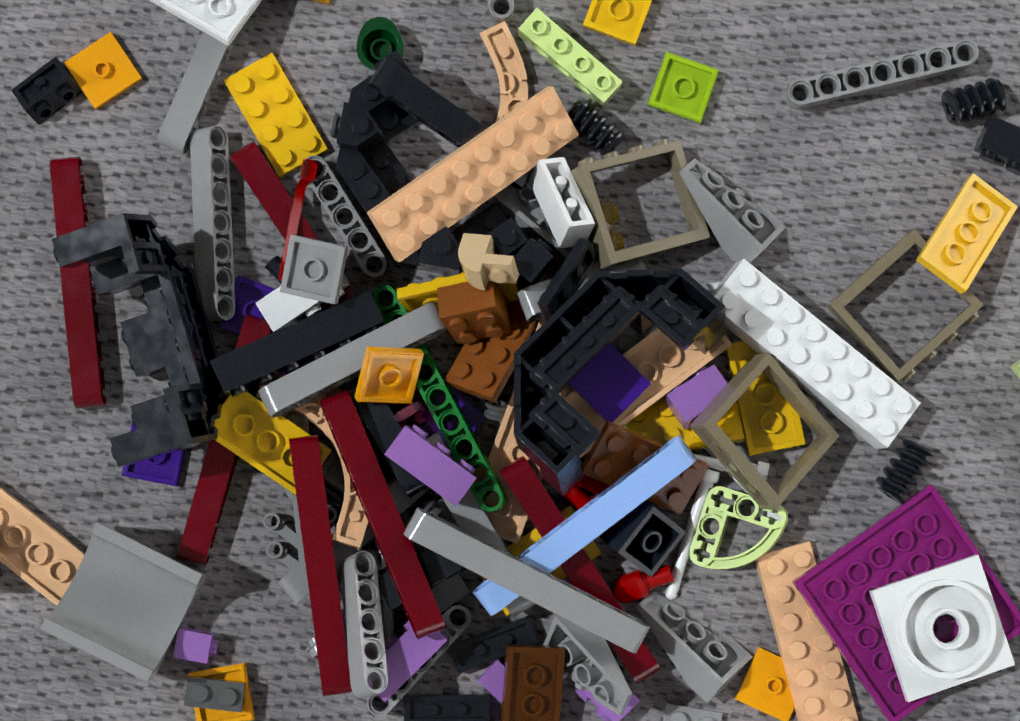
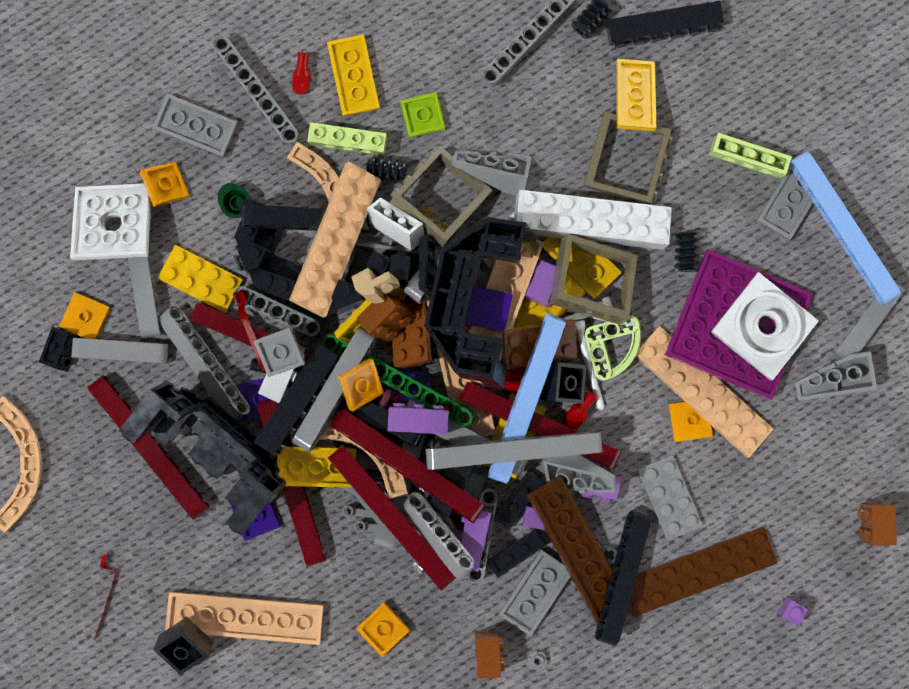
camera: 35 degrees left, 0 degrees up
light grey piece [40,522,206,682] -> none
medium lavender brick [173,627,219,664] -> none
dark grey plate [184,676,246,712] -> none
light grey wedge [636,591,752,704] -> none
none -> light grey beam [71,338,169,364]

